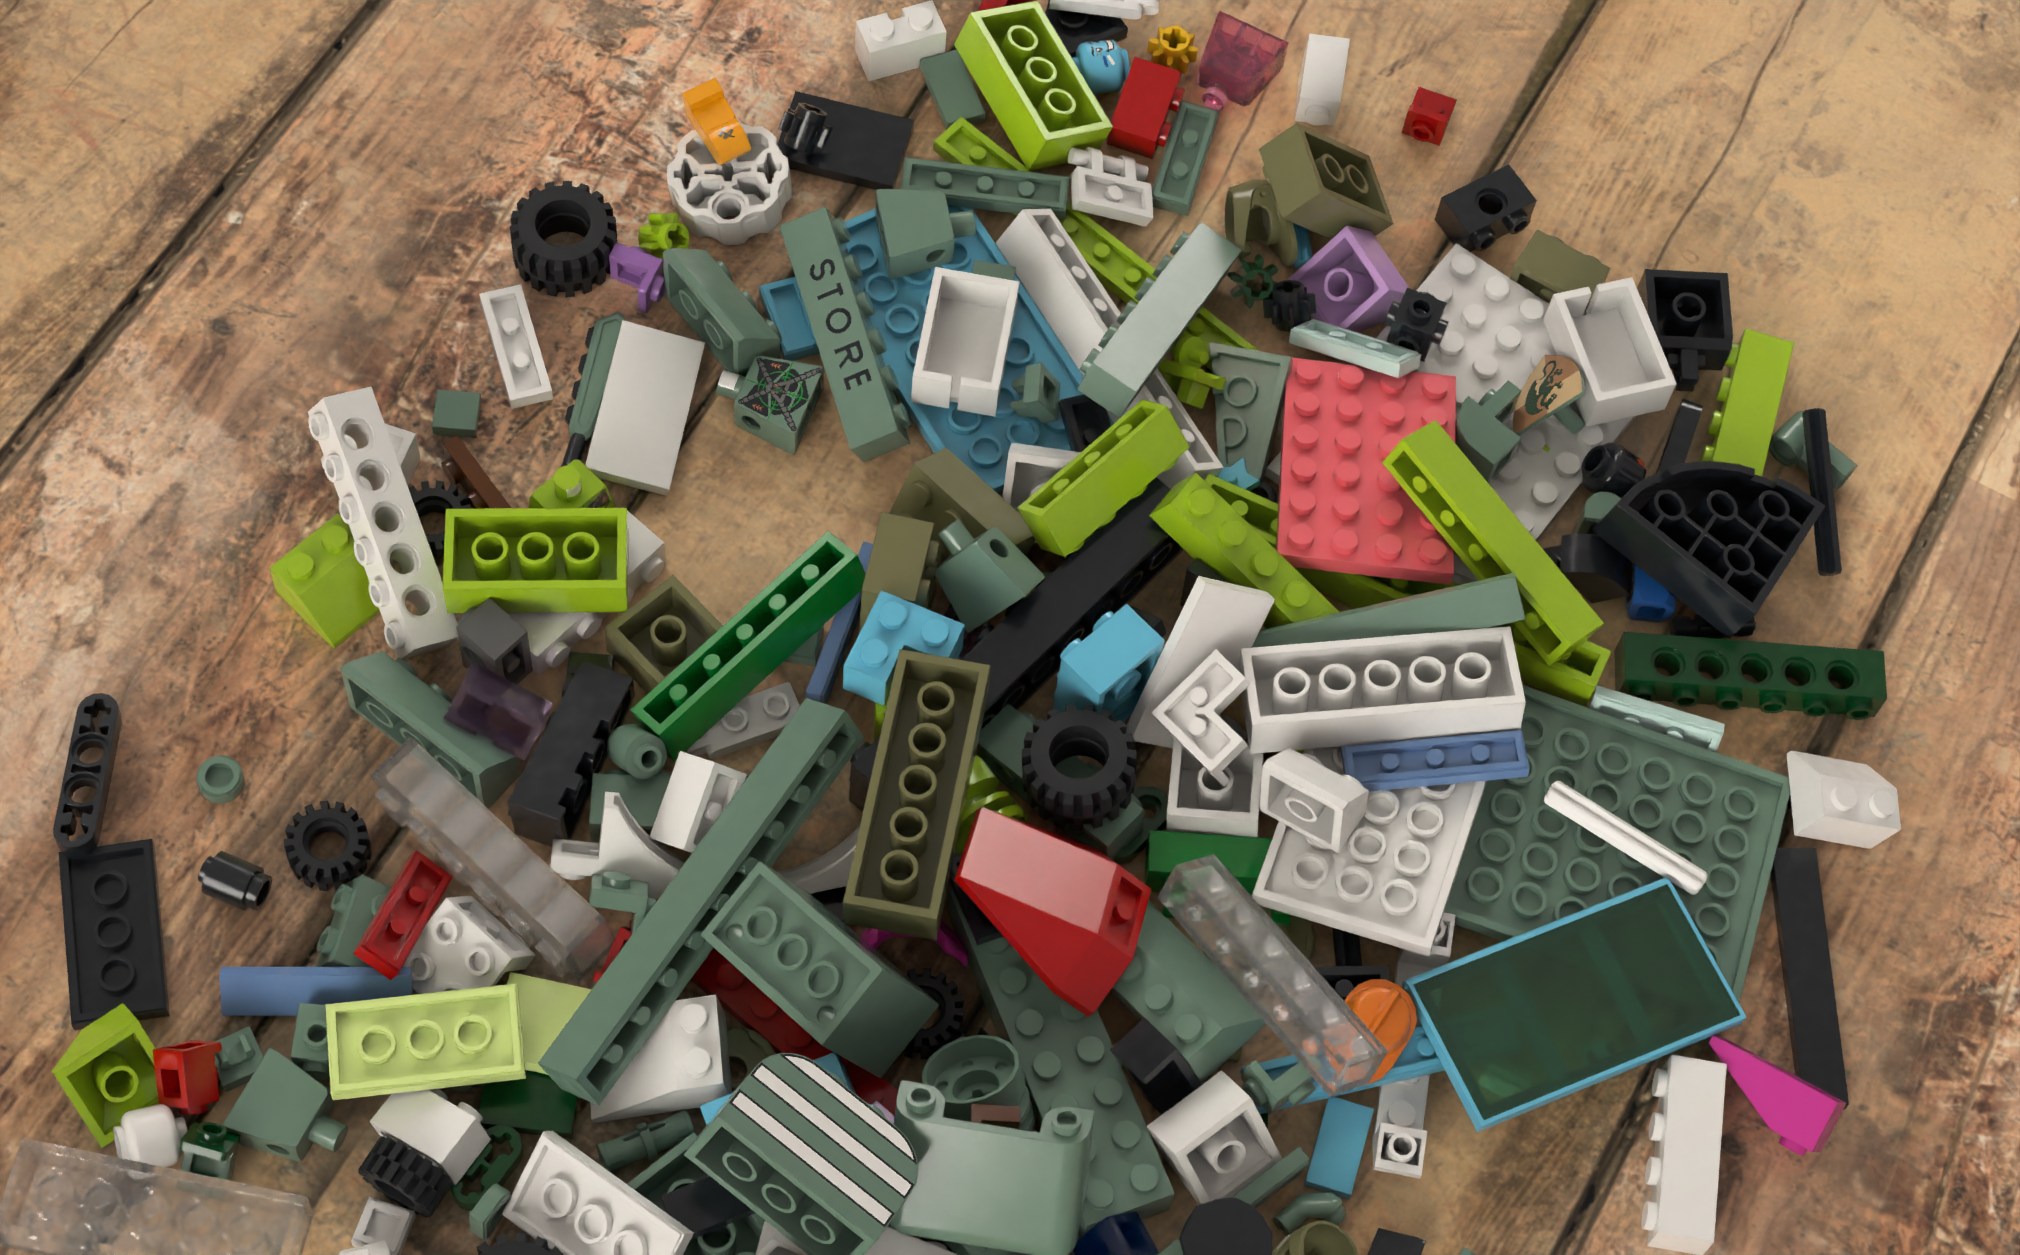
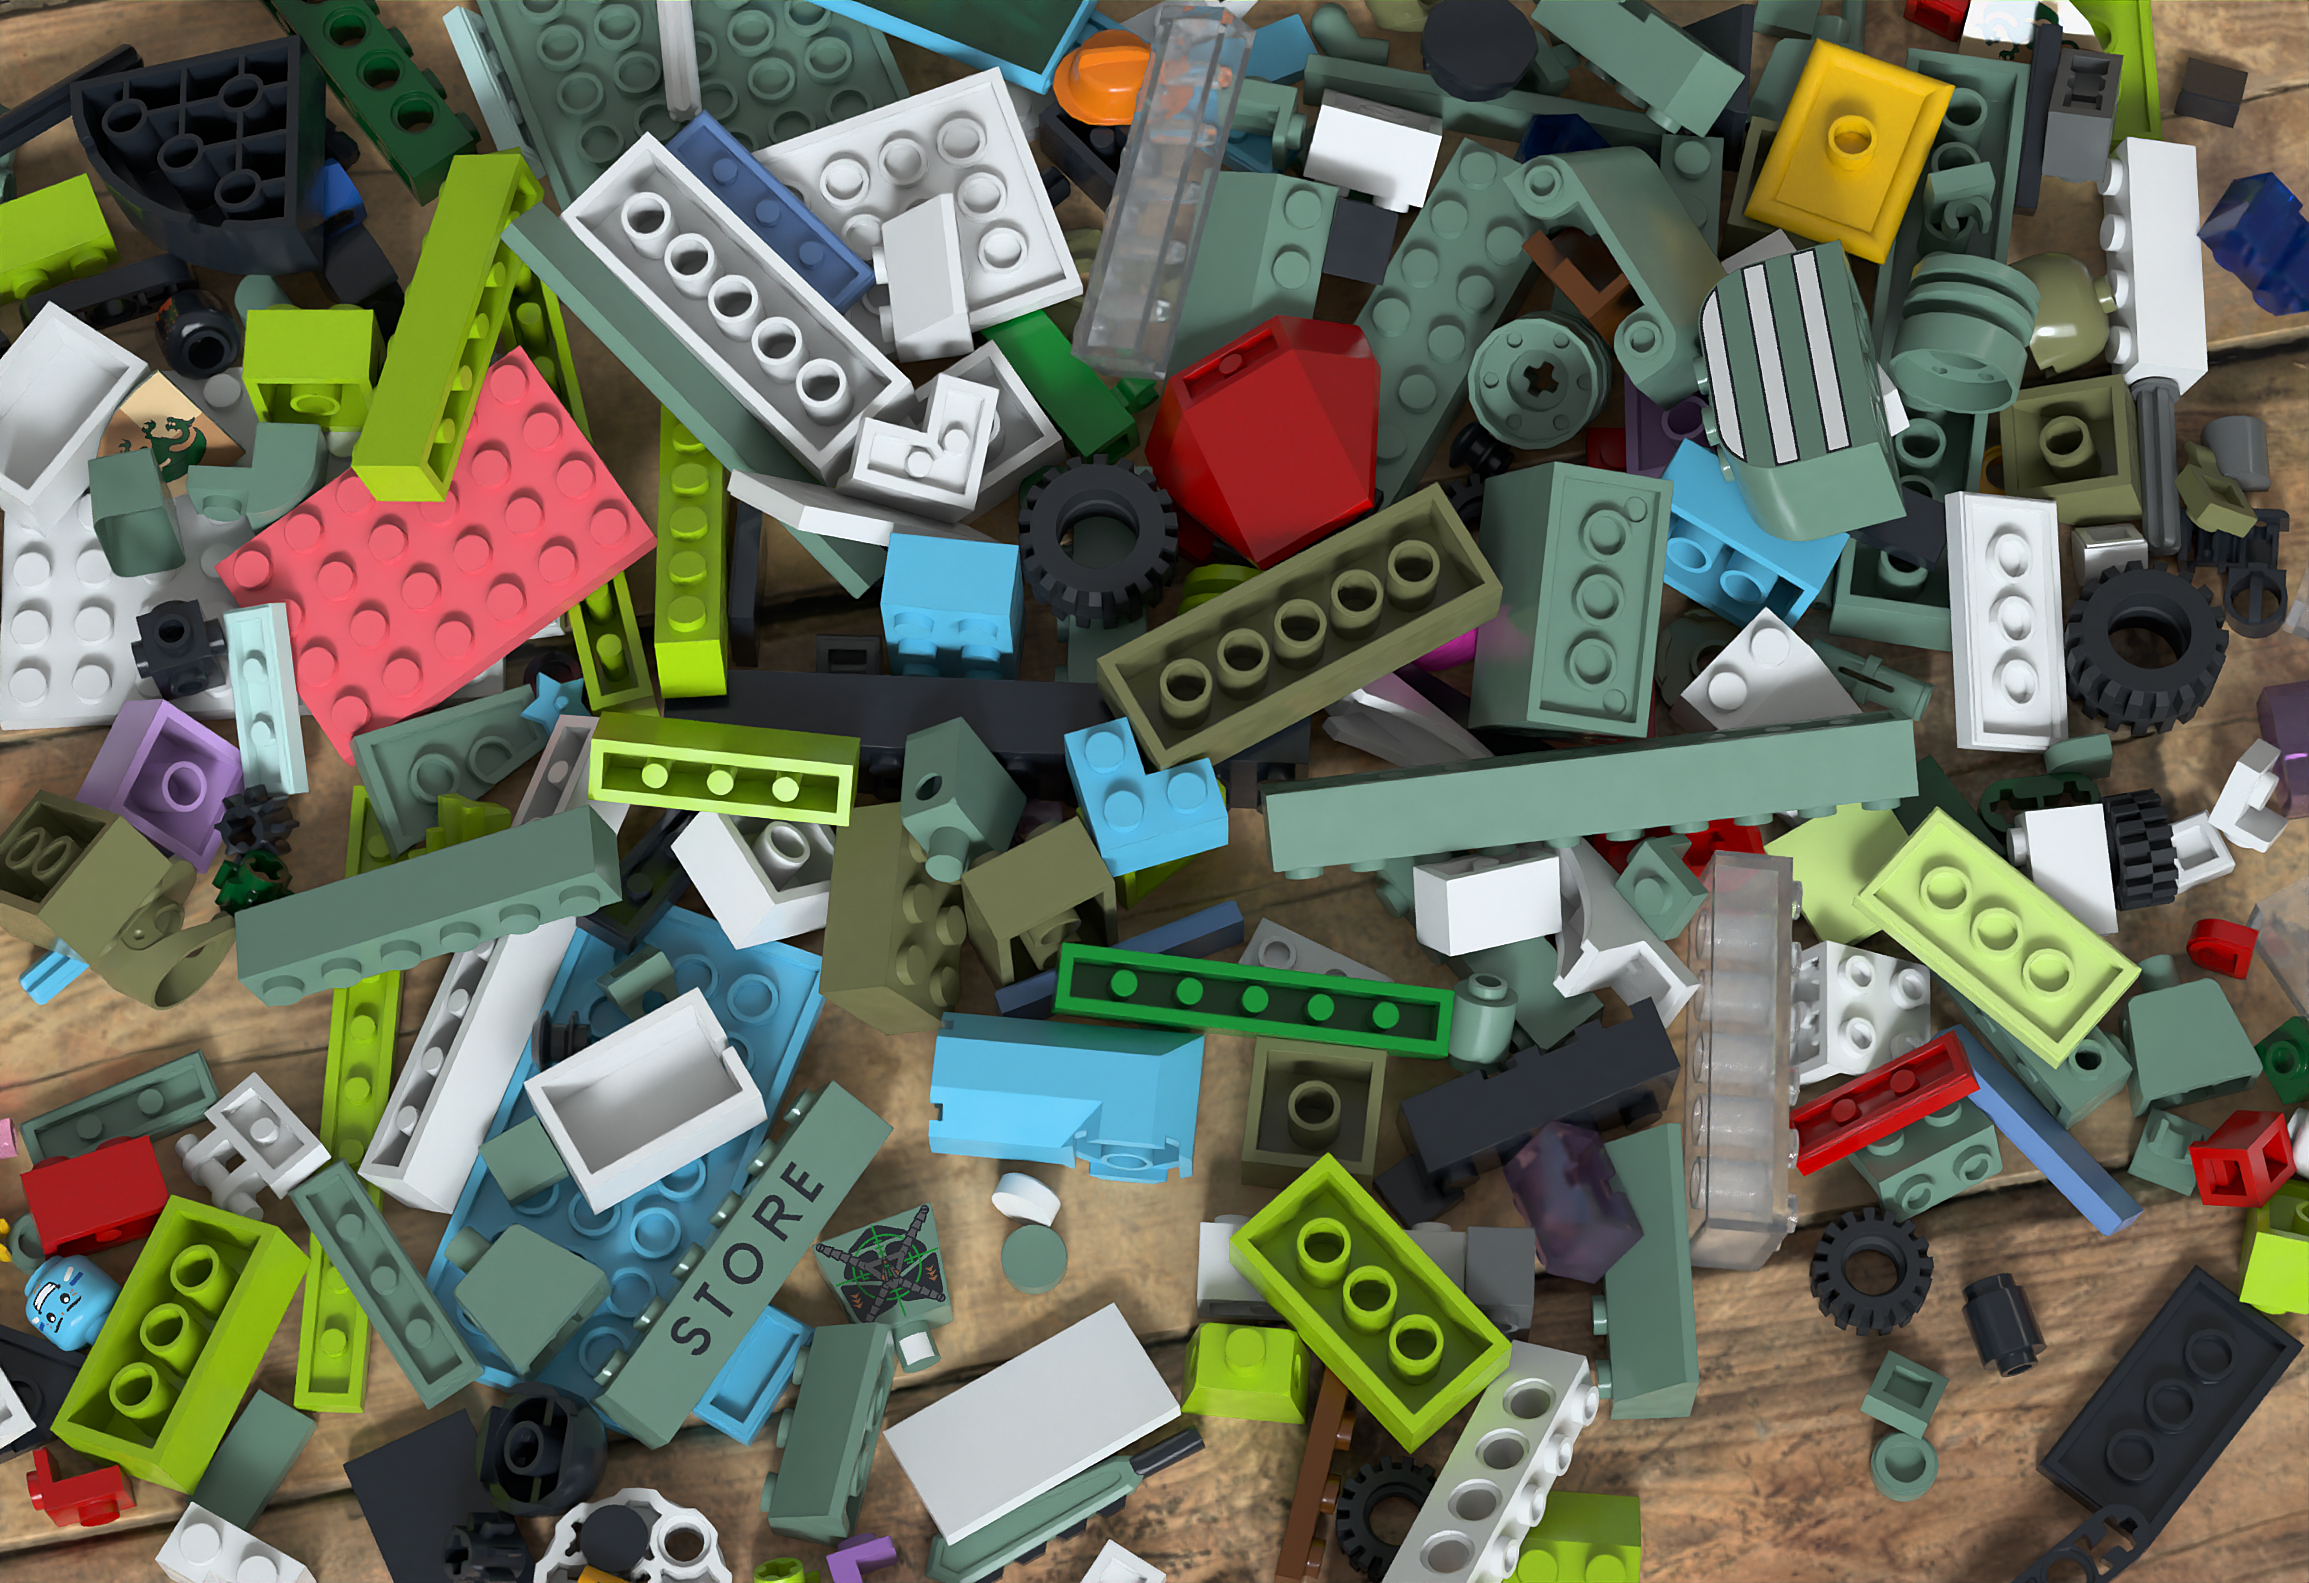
camera: 120 degrees left, 5 degrees up
none -> sand green piece [88,447,186,577]
none -> lime brick [242,304,387,432]
none -> black cylinder [475,1381,609,1518]
none -> black wheel [531,1010,592,1073]
none -> black tile [580,1505,649,1576]
none -> medium azure brick [928,1012,1205,1184]
none -> white tile [991,1172,1061,1228]
none -> sand green tile [1001,1225,1068,1294]
none -> sand green tile [1860,1350,1950,1440]
none -> red tile [2186,918,2259,980]

